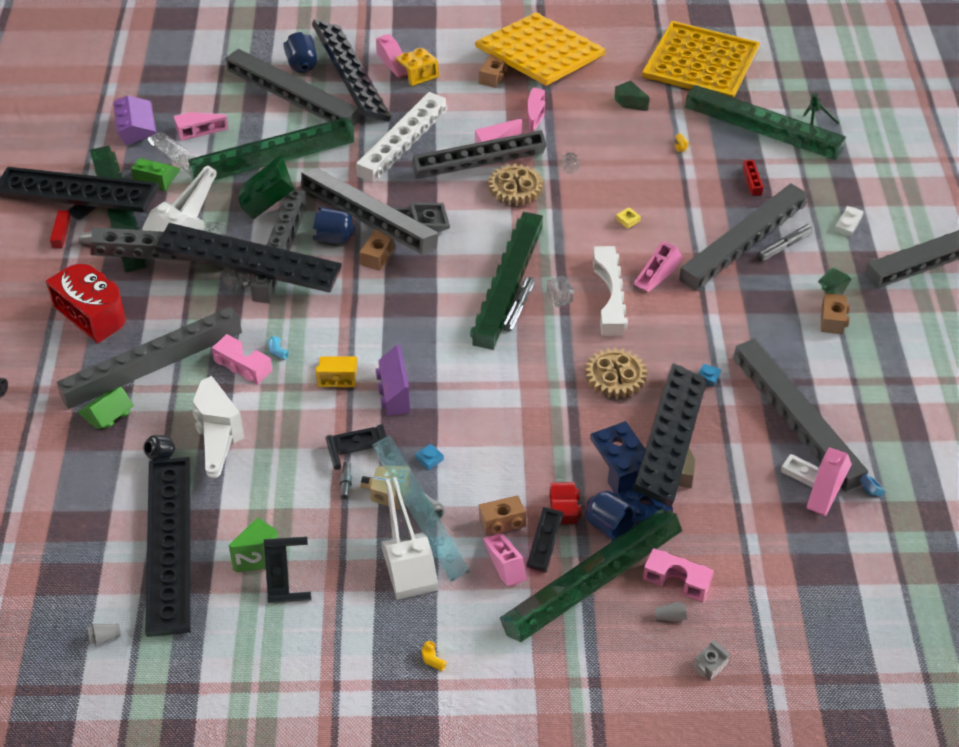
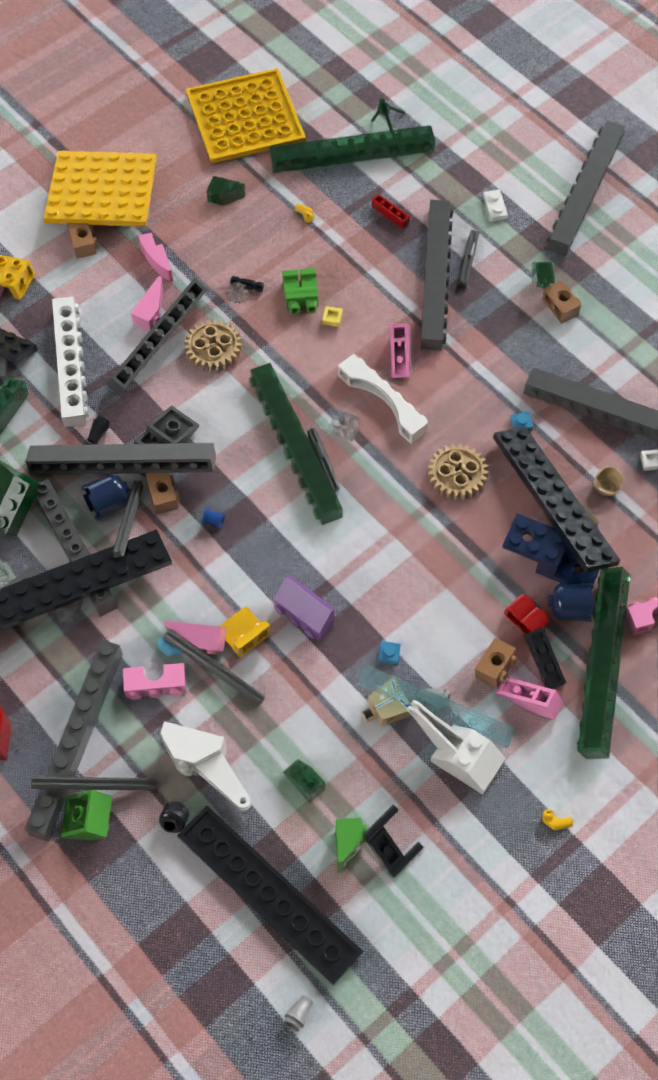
camera: 40 degrees left, 15 degrees up
black plate [325,424,393,470] -> none
flat silver bar [339,462,352,499] -> none
none -> dark grey axle [31,776,157,791]
none -> black cone [87,416,110,445]
none -> dark grey axle [113,480,143,558]
none -> bright pink slope [164,620,227,655]
none -> dark grey axle [164,630,265,705]
none -> blue bush [201,508,225,529]
none -> black axle [230,276,264,292]
none -> bright green hips [282,268,318,315]
none -> clear green slope [282,759,325,803]
none -> tan hair [594,466,624,497]

